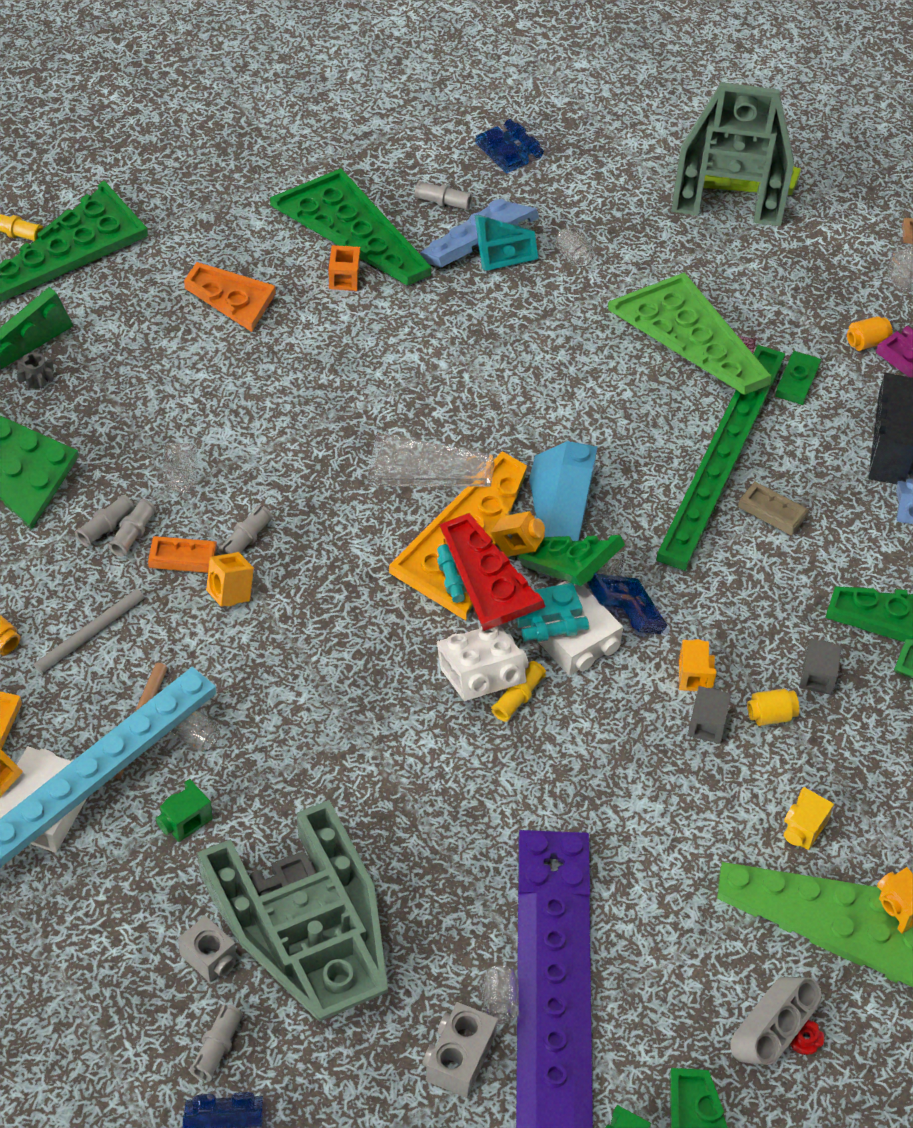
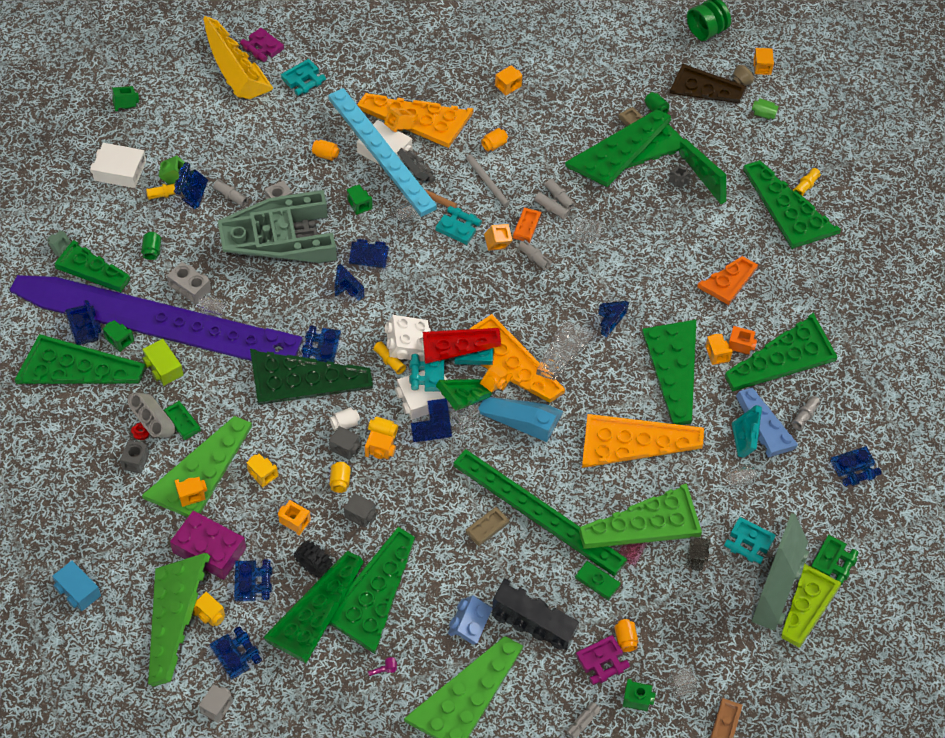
camera: 105 degrees right, 5 degrees up
none -> dark grey brick [120,440,149,474]
none -> lime brick [142,339,184,386]
none -> green plate [164,401,201,441]
none -> dark green wing [250,349,373,405]
none -> light orange brick [278,500,311,536]
none -> clear blue plate [301,325,341,363]
none -> light orange brick [312,139,340,161]
none -> white brick [329,407,360,431]
none -> clear blue slope [334,264,364,301]
none -> clear blue bracket [349,239,390,268]
none -> yellow brick [368,416,398,439]
none -> dark grey plate [397,148,435,183]
none -> teal plate [435,206,482,245]
none -> light orange wing [582,414,704,468]
none -> clear blue slope [598,301,629,337]
none -> green wing [642,319,697,425]
none -> clear smoke brick [686,536,711,571]
none -> light orange brick [705,334,733,365]
none -> teal plate [724,517,776,565]
none -> green plate [811,535,859,585]

